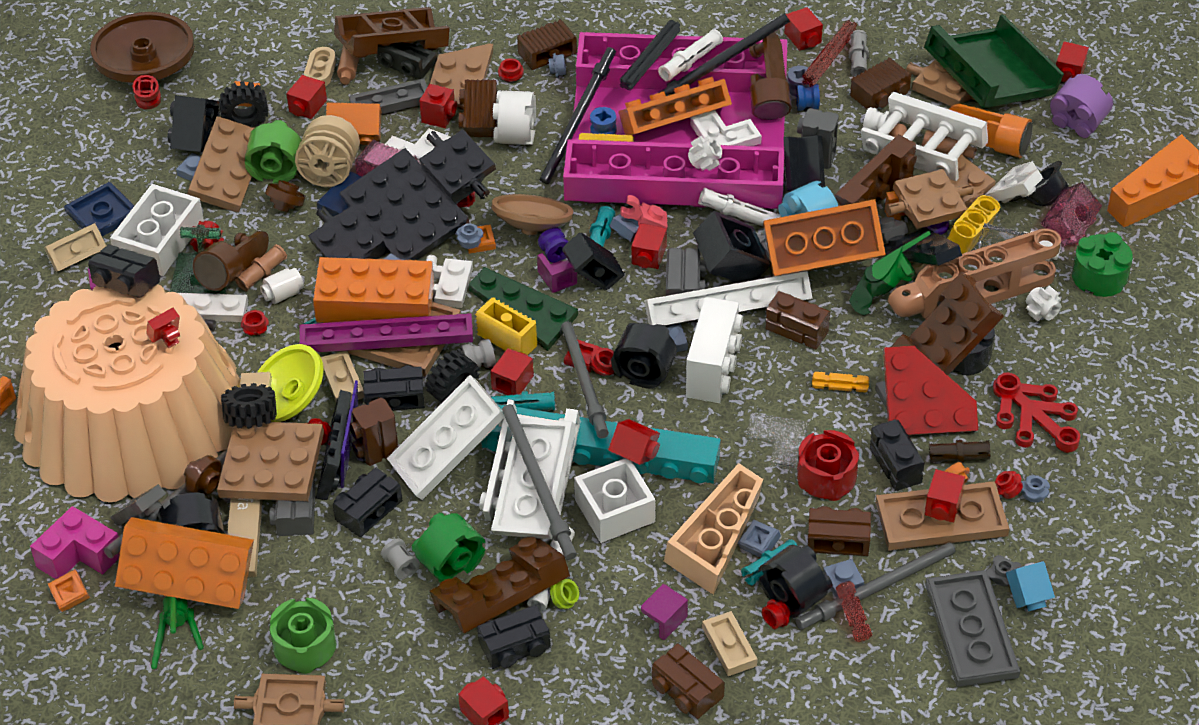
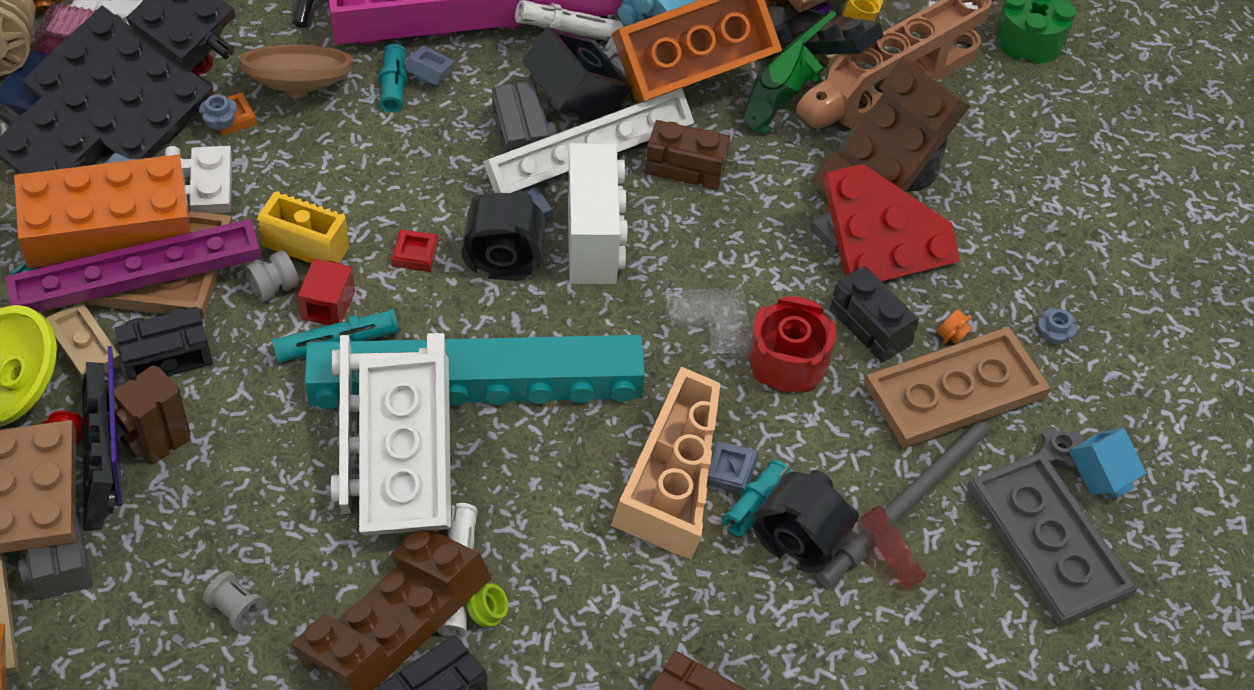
camera: 20 degrees left, 5 degrees up
black brick [333,467,403,537] -> none
white plate [387,375,505,500] -> none
green brick [411,513,486,583] -> none
black tyre [425,350,480,403] -> none
dark green wing [469,267,578,351] -> none
dark grey bar [502,404,577,560] -> none
magenta panel [537,253,577,293] -> none
dark purple wheel [538,228,569,263] -> none
dark grey bar [561,321,609,438] -> none
black brick [562,233,625,290] -> none
white brick [574,458,655,543] -> none
red plate [590,348,615,376] -> none
red brick [608,419,660,465] -> none
coral plate [620,195,668,228] -> none
red brick [631,223,667,269] -> none
magenta panel [641,584,688,640] -> none
tan plate [702,611,758,676] -> none
red plate [762,599,790,630] -> none
reddish brown brick [807,506,871,556] -> none
light orange axle [812,372,869,393] -> none
sand blue plate [823,559,864,597] -> none
red brick [924,469,965,523] -> none
dark brown pin [929,440,991,463] -> none
red plant [993,373,1080,453] -> none
red plate [995,471,1023,499] -> none
white gear [1026,286,1061,322] -> none

